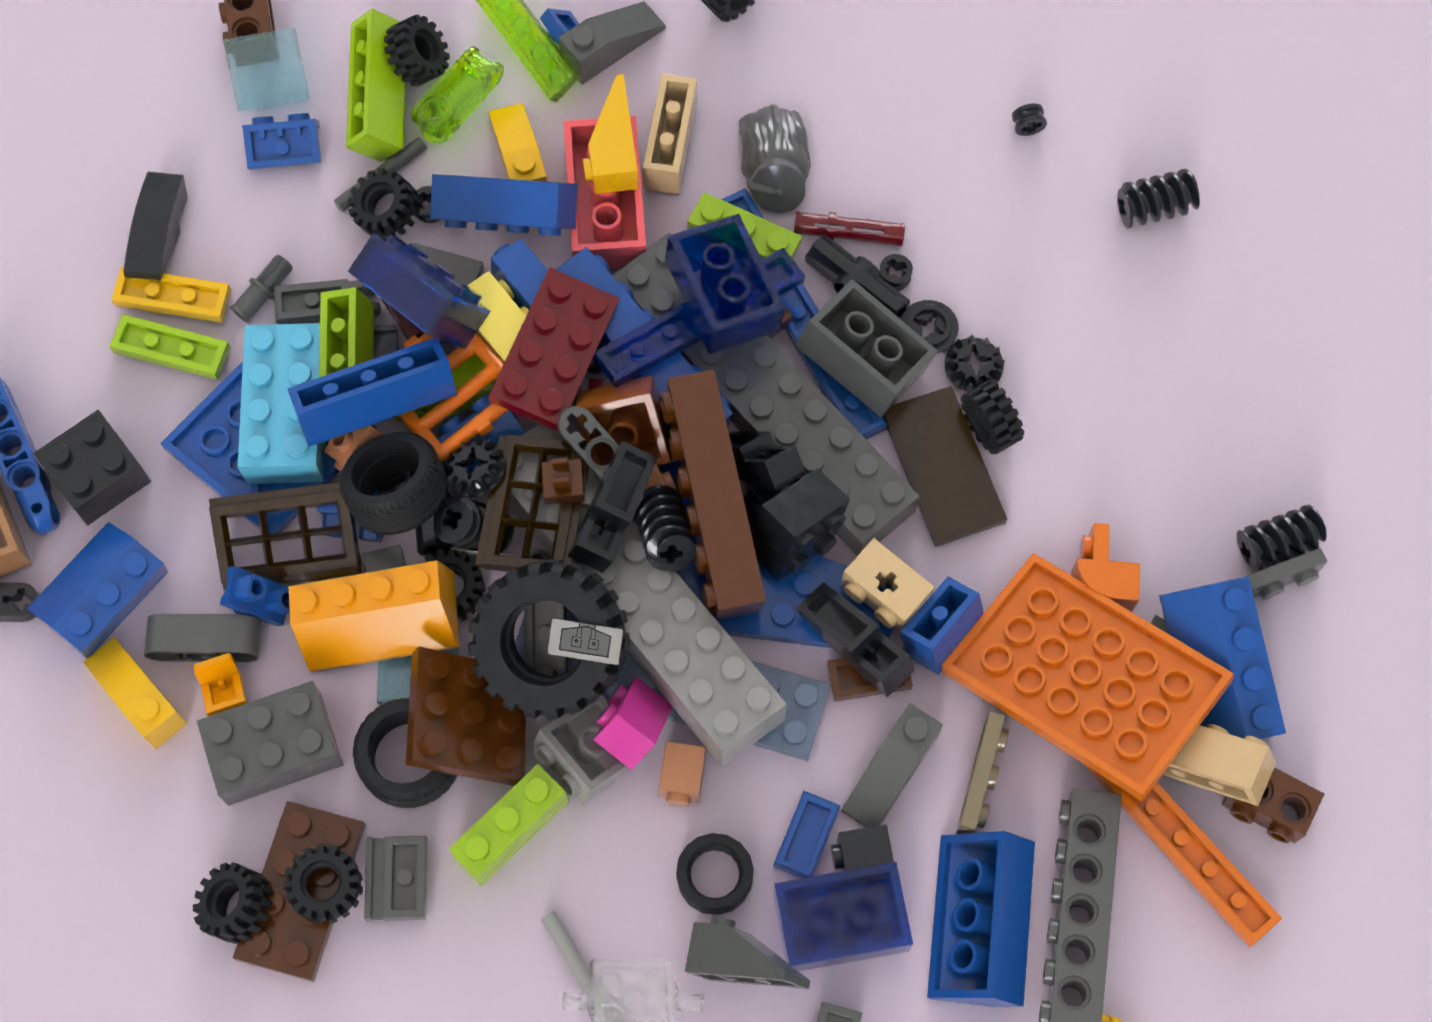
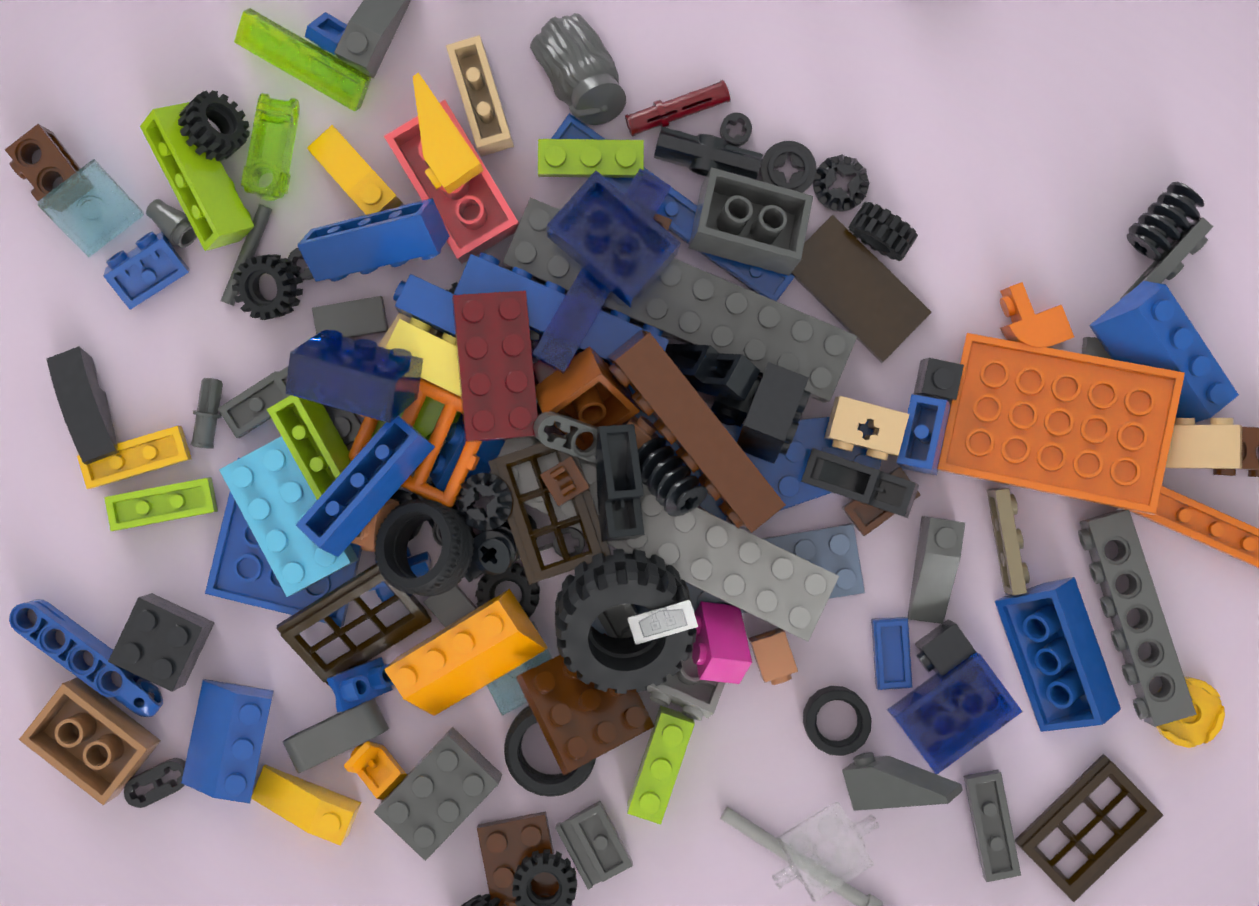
camera: 25 degrees left, 20 degrees up
none -> dark grey cone [146,199,197,248]
none -> black brick [913,358,964,401]

